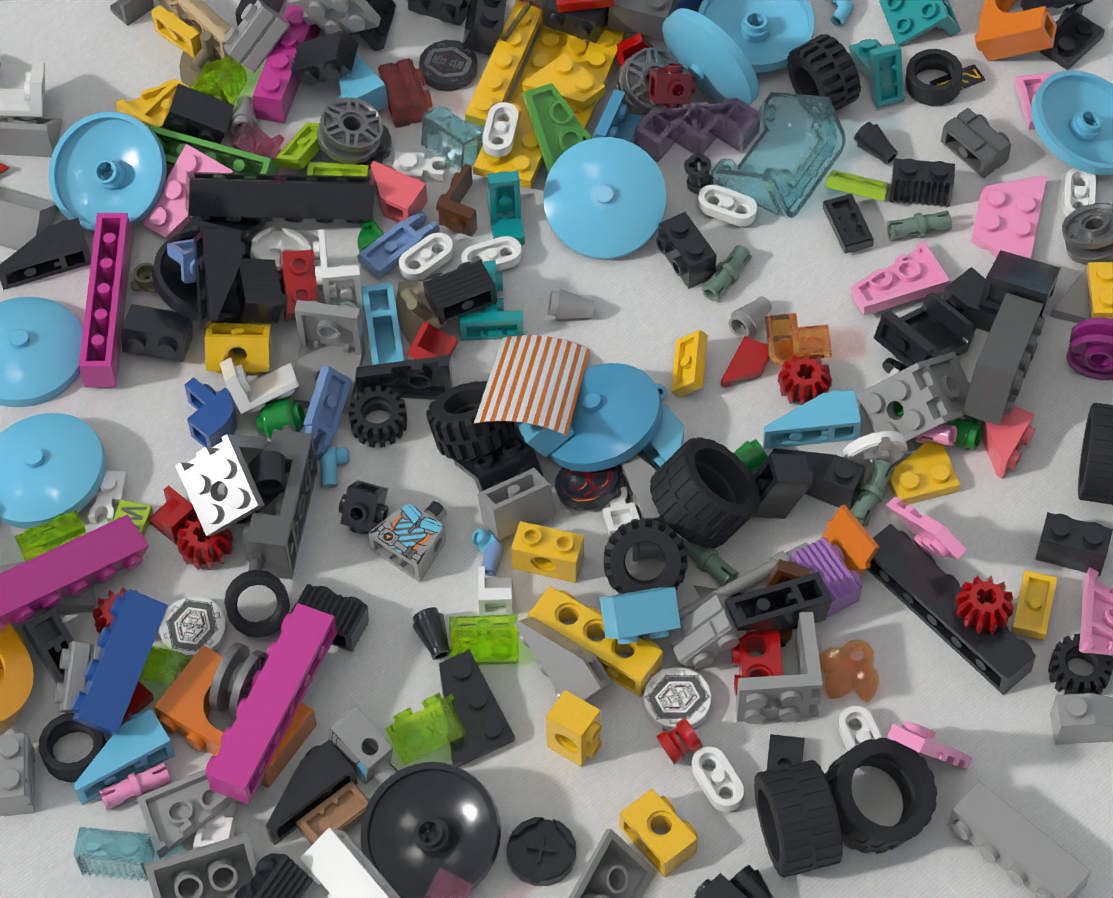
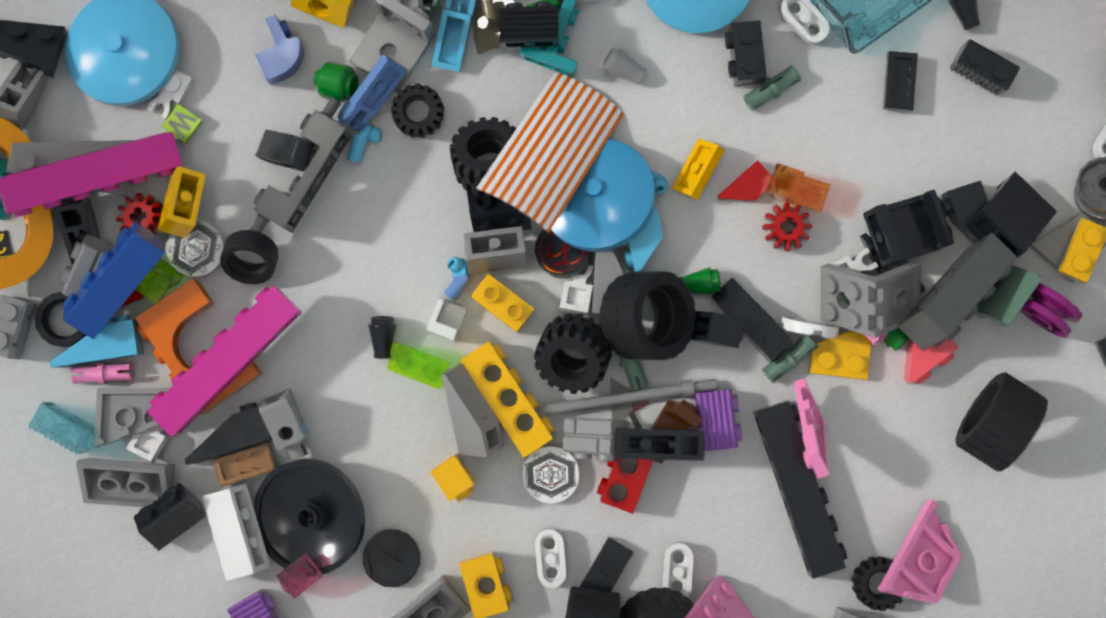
camera: 20 degrees right, 30 degrees up
clear neon green bracket [14,510,86,561] -> none
red panel [149,485,197,545] -> none
bracket [175,434,268,536] -> none
red gear [177,516,233,570] -> none
flat silver wheel [209,642,267,718] -> none
white bracket [220,358,299,414] -> none
black brick [290,584,369,652] -> none
black brick [339,480,389,534] -> none
black wing [355,355,453,400] -> none
torso [369,501,447,583] -> none
clear neon green bracket [385,692,466,765] -> none
red panel [407,321,458,359] -> none
black wing [439,649,515,767] -> none
medium azure brick [600,587,681,644] -> none
red wheel [656,718,704,765] -> none
light grey cone [729,296,772,338] -> none
light grey bracket [735,612,823,724] -> none
medium azure slope [762,390,861,449] -> none
clear orange plate [819,640,879,702] -> none
orange piece [820,505,879,577] -> none
lime tile [825,170,891,201] -> none
bright pink wing [851,241,950,316] -> none
sand green pin [887,210,952,240] -> none
dark grey brick [941,108,1012,178] -> none
red gear [955,575,1014,634] -> none
bright pink wing [971,176,1047,259] -> none
yellow plate [1011,570,1058,640] -> none
black brick [1035,512,1113,576] -> none
none -> yellow brick [158,166,206,238]
none -> sand green slope [975,265,1043,326]

